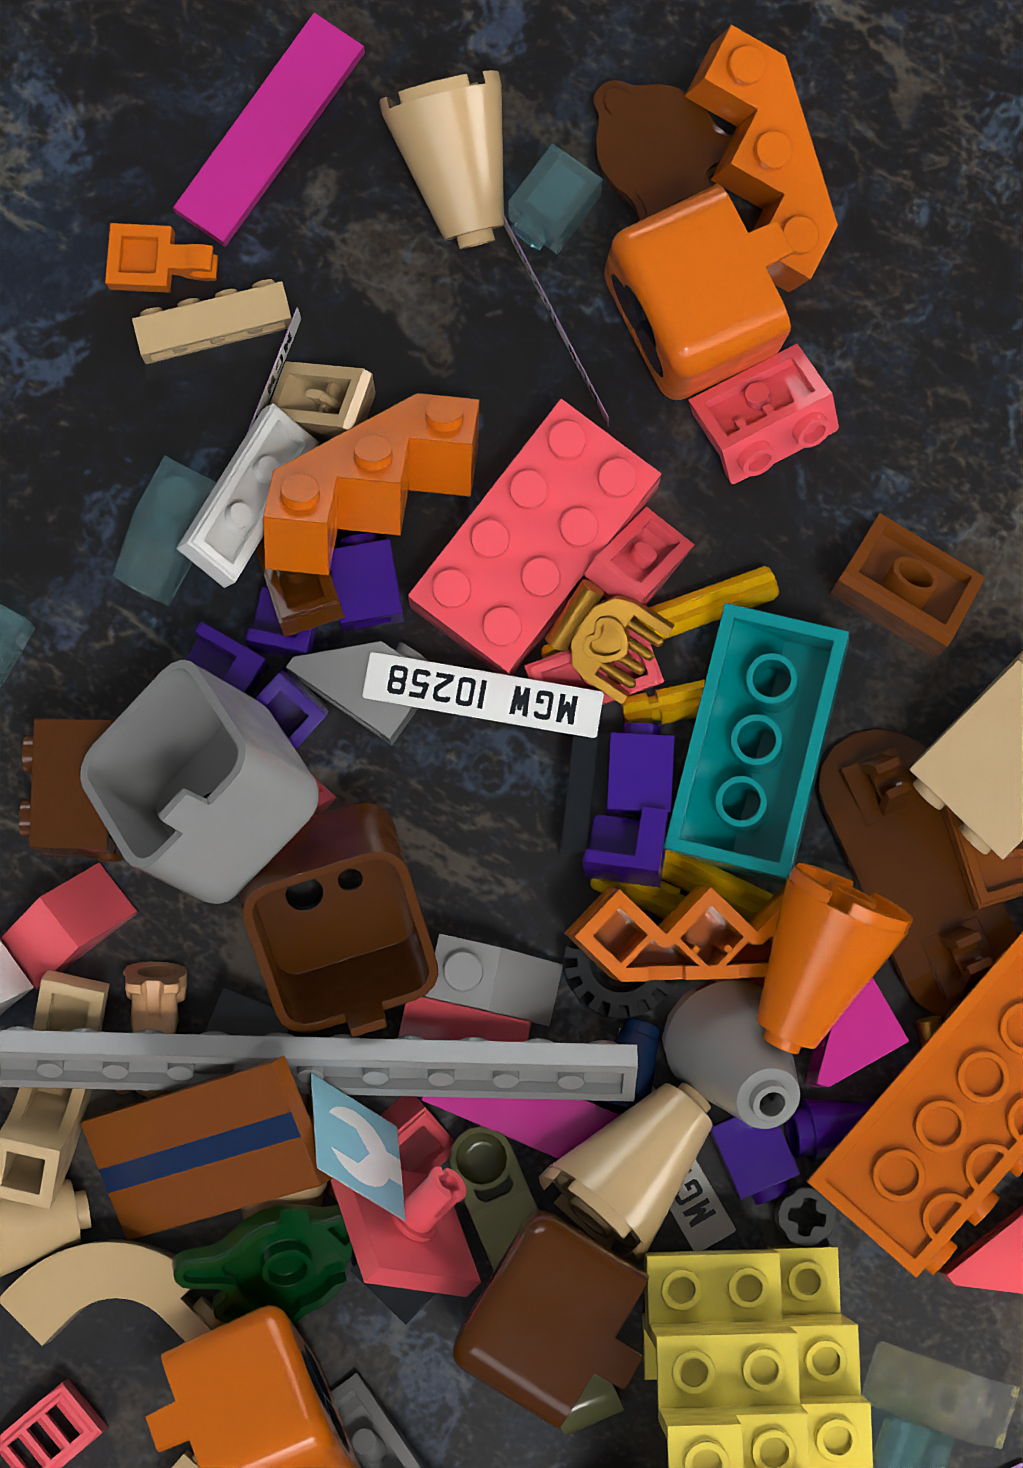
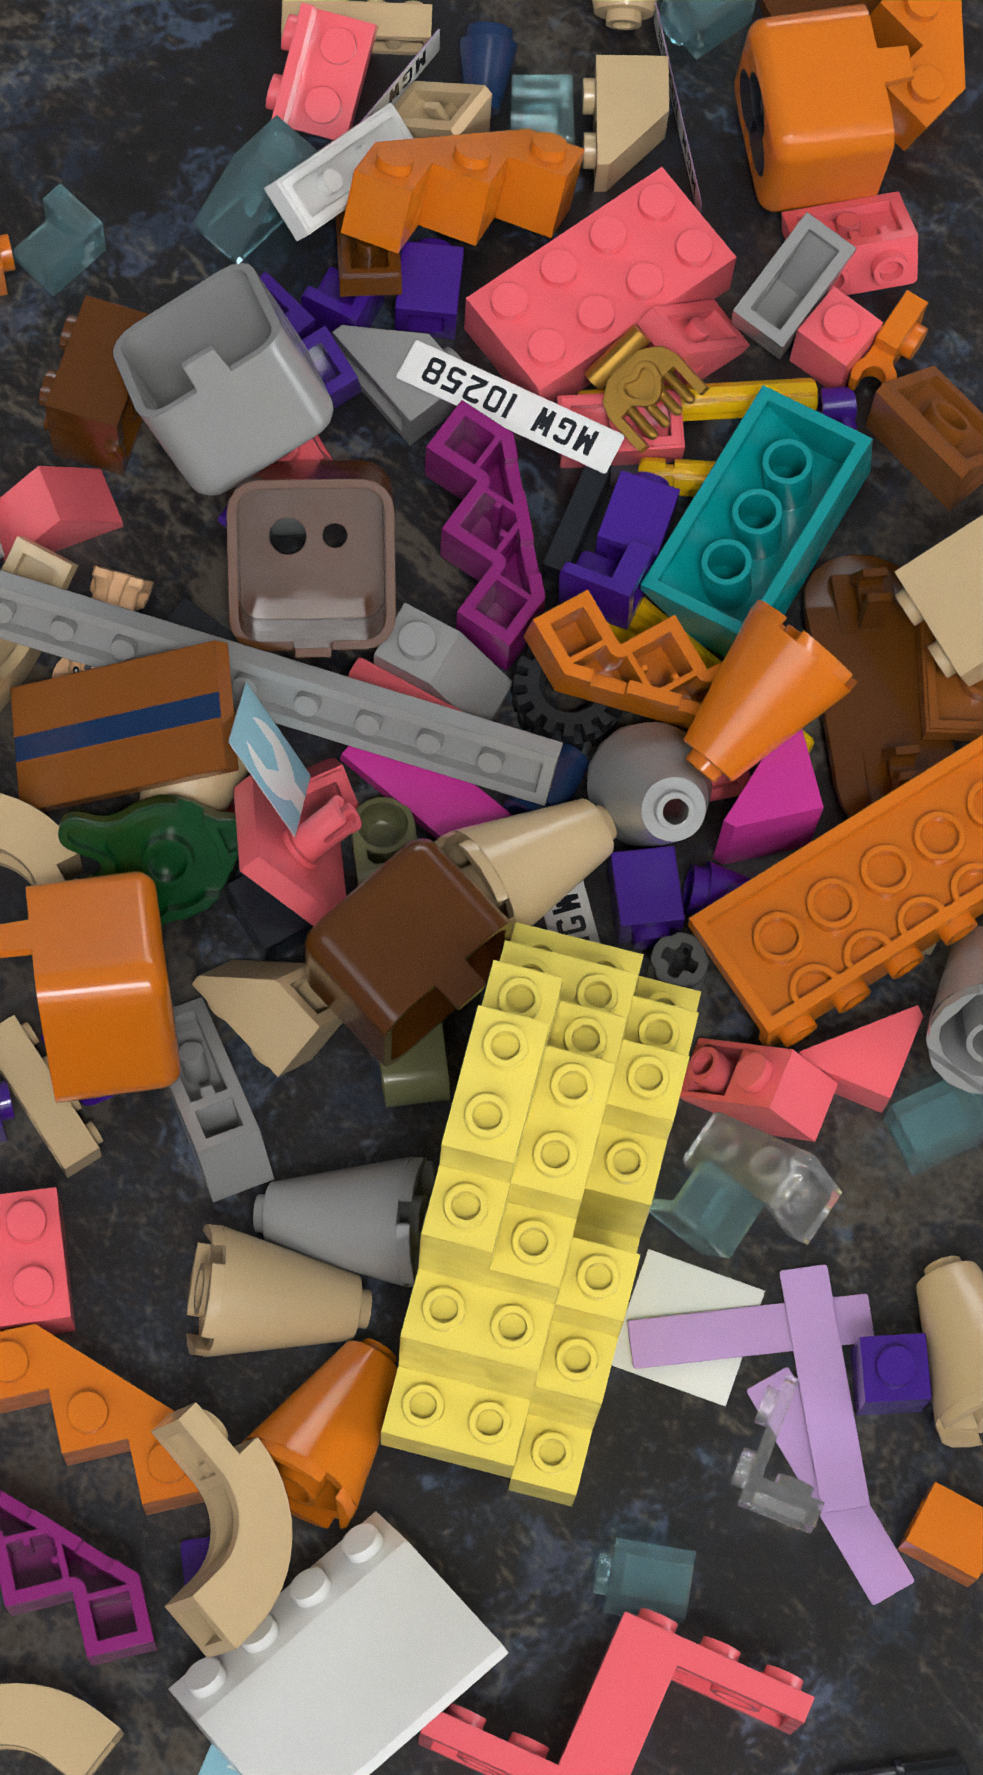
camera: 10 degrees right, 10 degrees down
none -> tan slope [192,960,343,1077]
none -> coral bracket [266,2,378,141]
none -> magenta brick [425,400,545,671]
none -> dark blue cone [458,21,518,116]
none -> clear light blue panel [510,75,574,145]
none -> tan slope [582,55,669,192]
none -> coral slope [680,1038,838,1142]
none -> light grey slope [731,212,857,359]
none -> coral brick [789,287,883,388]
none -> dark purple hand [818,387,858,431]
none -> orange plate [848,290,928,391]

